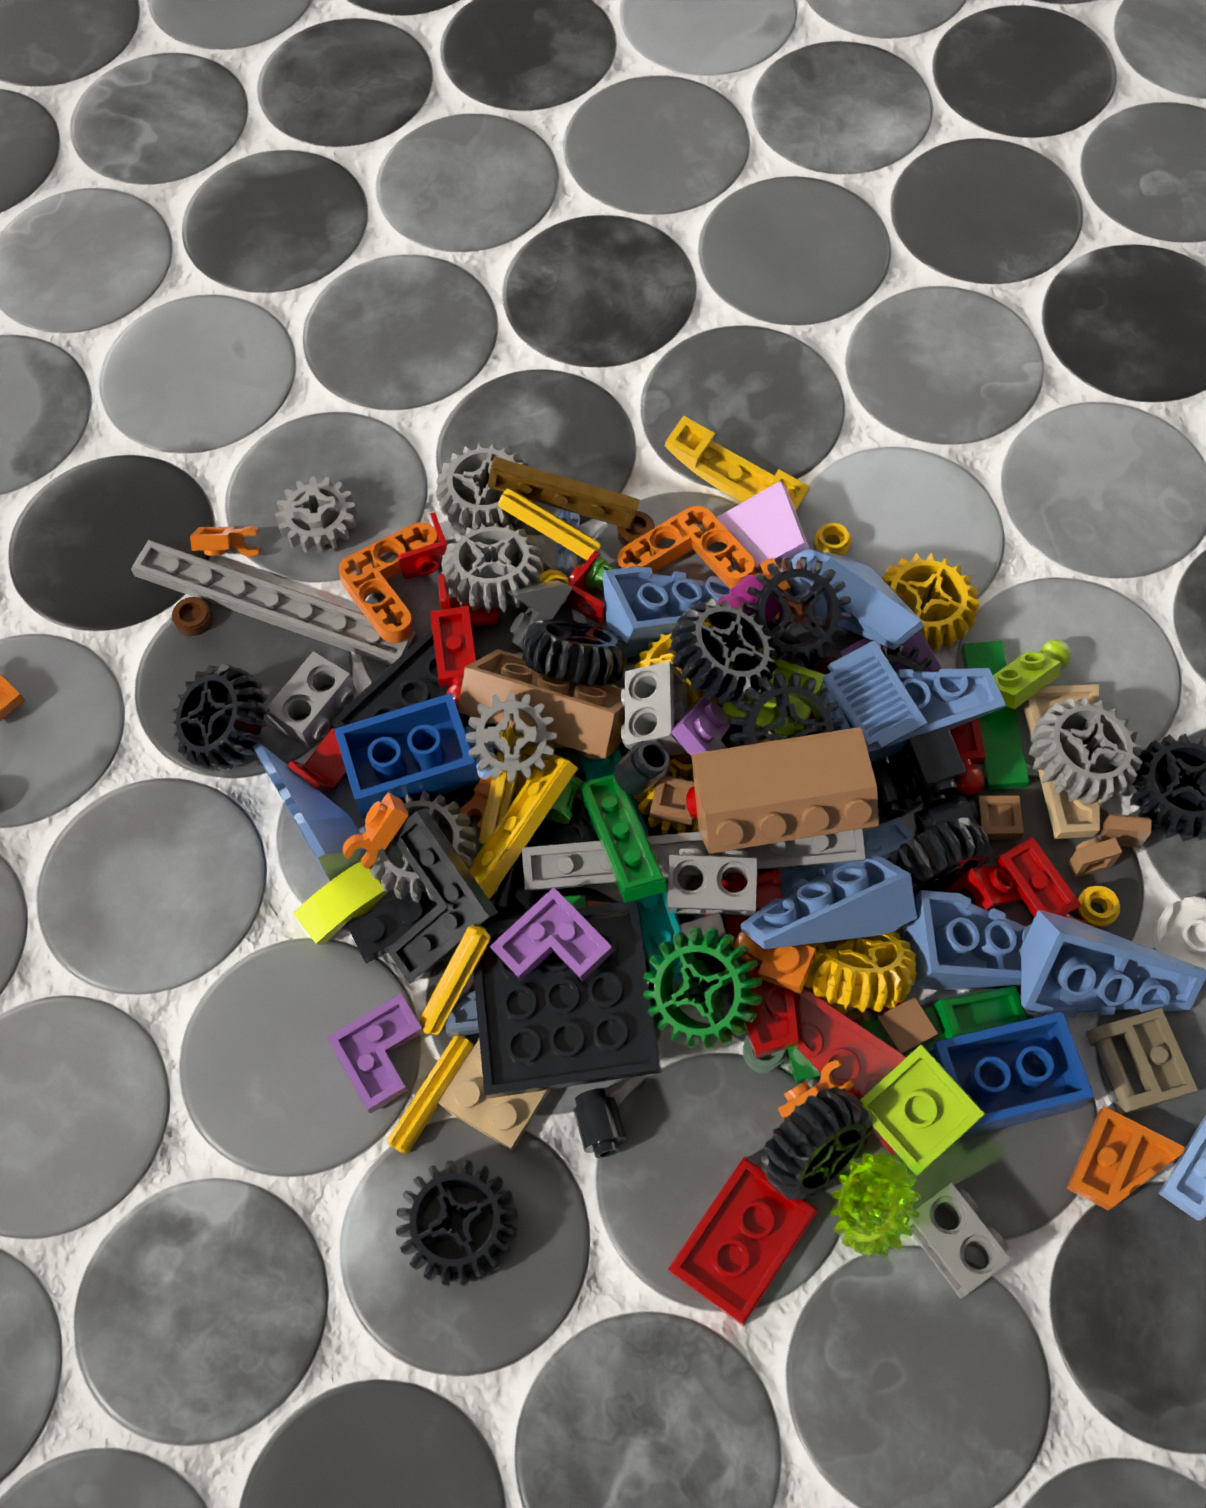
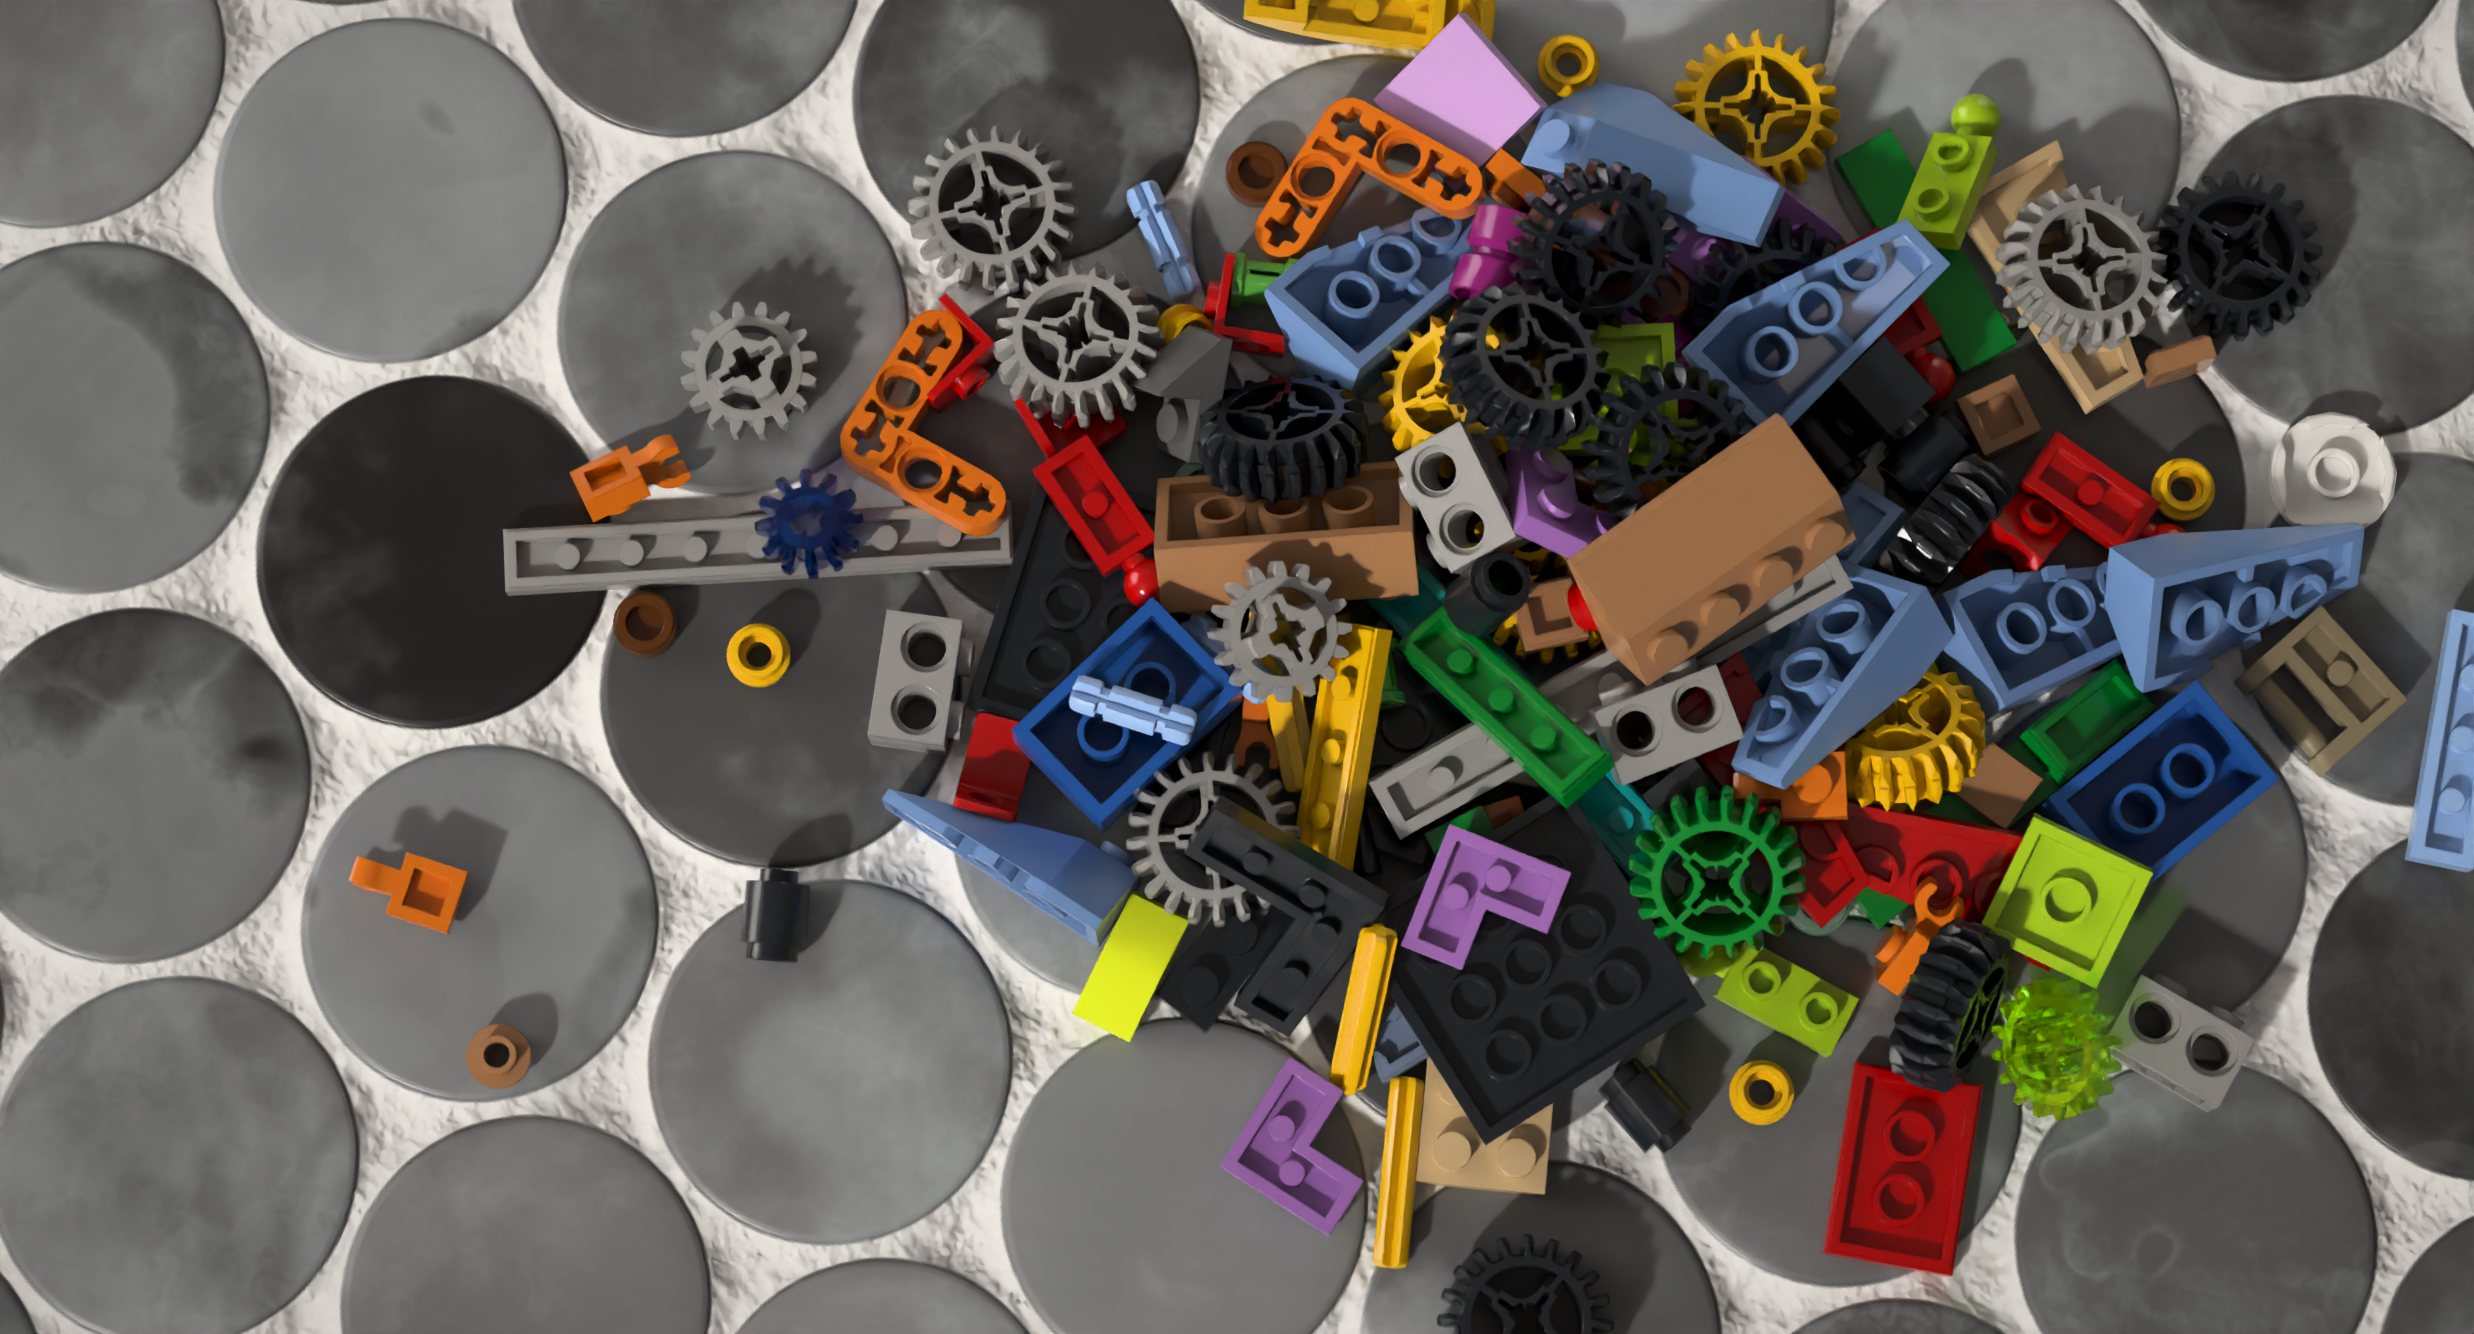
camera: 30 degrees left, 15 degrees up
black gear [170,664,270,771] -> none
orange plate [343,792,409,869] -> none
pearl gold tile [487,456,640,529] -> none
yellow axle [498,488,601,560] -> none
medium blue window [823,640,927,750] -> none
orange wing [1066,1106,1185,1210] -> none
medium nougat plate [1067,838,1122,879] -> none
none -> yellow plate [727,623,791,688]
none -> black brick [741,869,810,963]
none -> clear blue gear [755,469,865,579]
none -> light blue axle [1069,675,1197,745]
none -> lime plate [1675,940,1859,1057]
none -> yellow plate [1729,1060,1794,1125]

